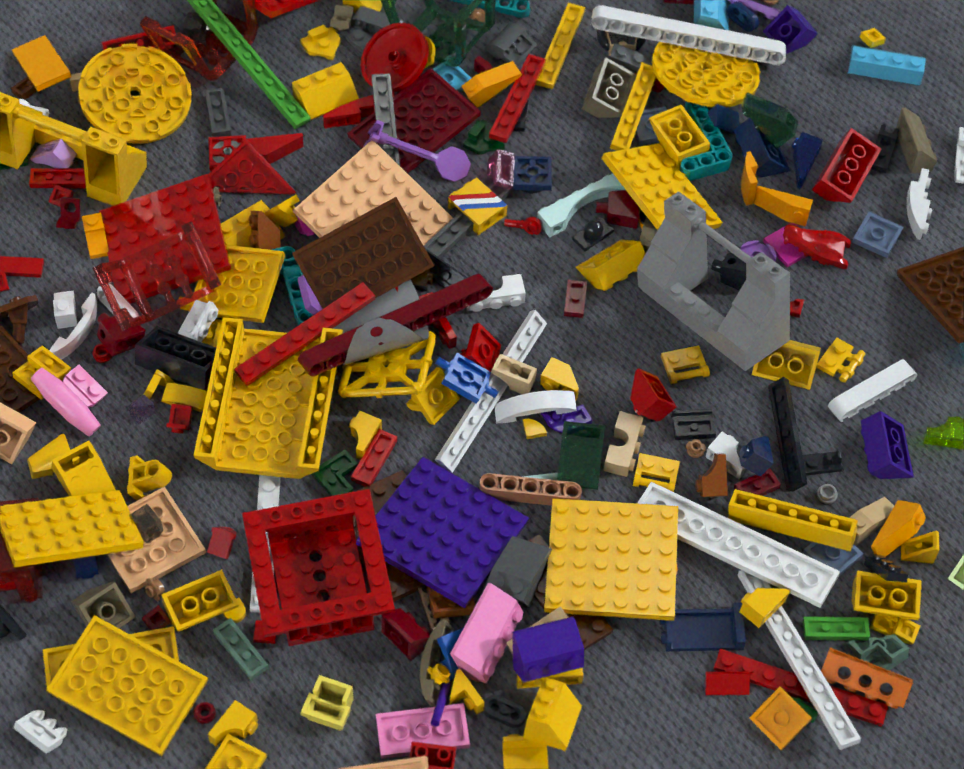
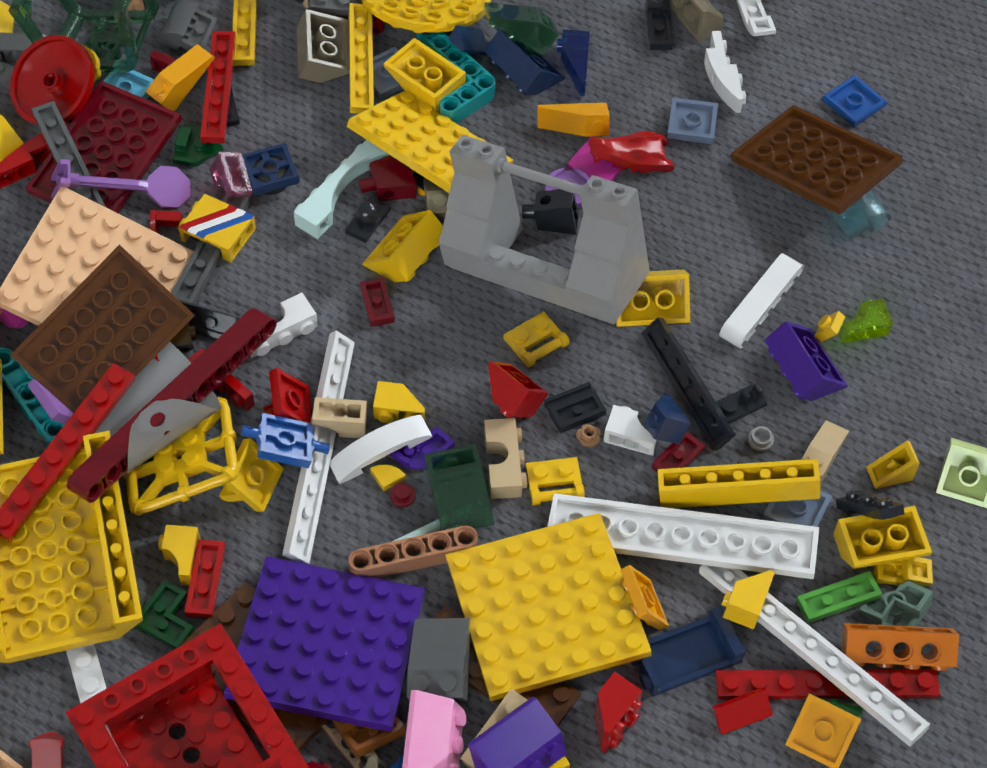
camera: 20 degrees left, 0 degrees up
red plate [504,217,542,235] -> none
dark orange arch [695,453,728,497] -> none
light orange slope [741,151,758,206] -> none
red slope [811,128,882,203] -> none
yellow plate [816,337,866,383] -> none
light orange slope [871,500,926,557] -> none
none -> red tile [149,210,184,233]
none -> dark red plate [389,483,416,507]
none -> red slope [594,671,643,754]
none -> light orange plate [620,565,669,630]
none -> yellow plate [814,310,845,342]

